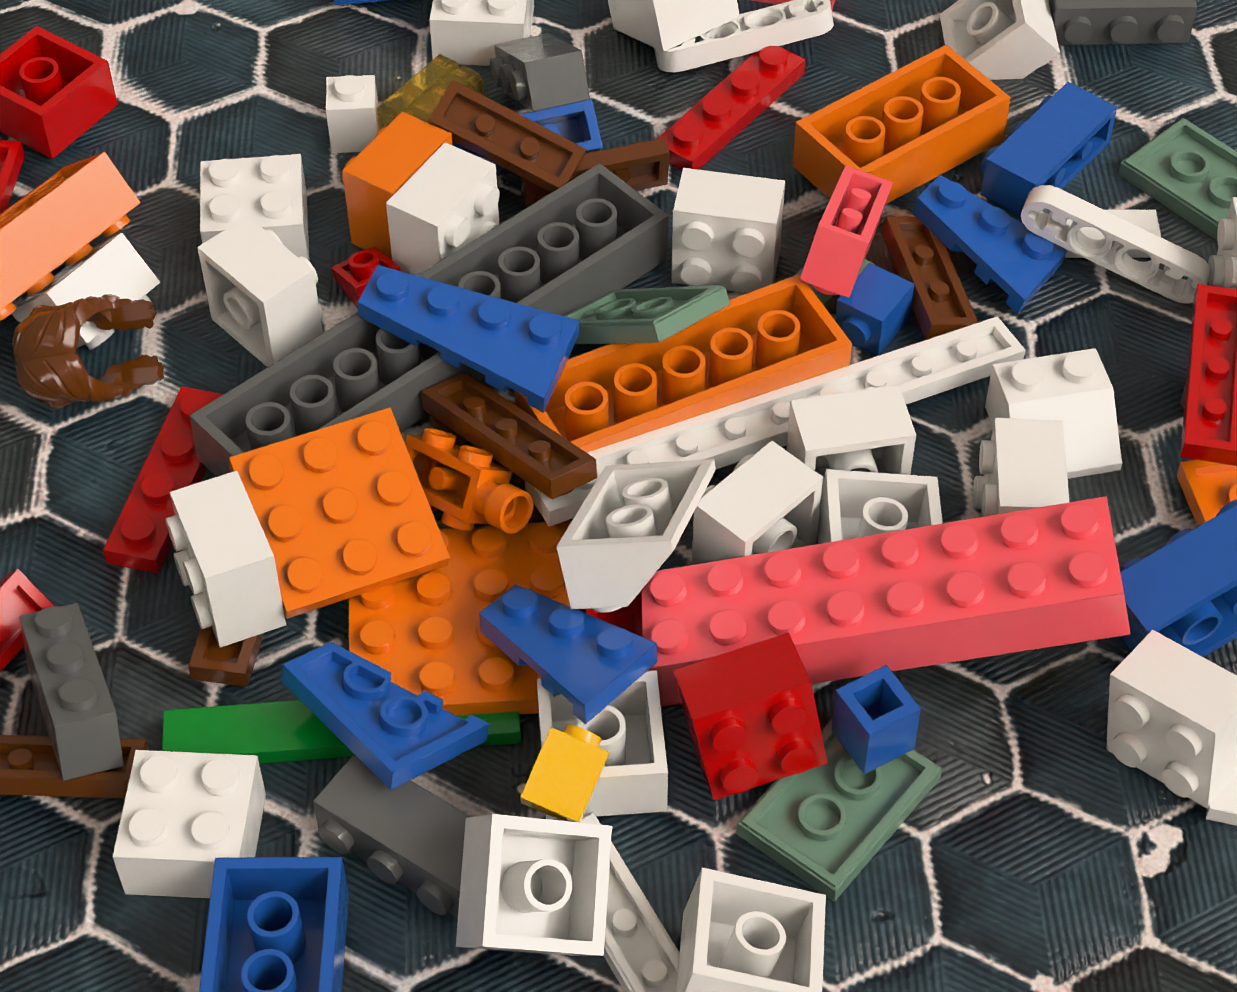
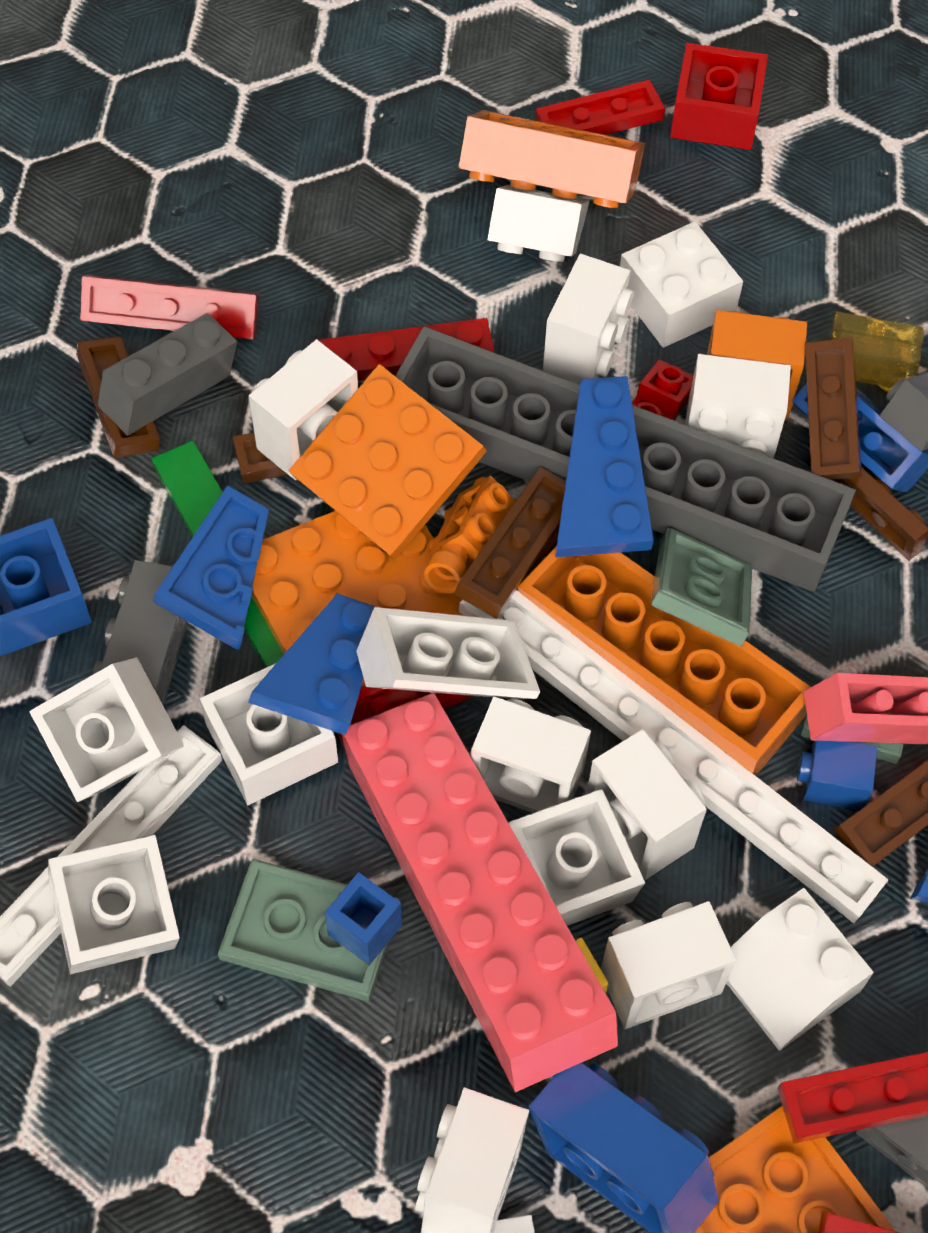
camera: 65 degrees right, 10 degrees up
reddish brown hair [12,294,164,410] -> none
white brick [113,750,266,898] -> none
white brick [326,75,380,153] -> none
yellow brick [520,724,609,823] -> none
white brick [672,168,785,293] -> none
red brick [673,632,828,801] -> none

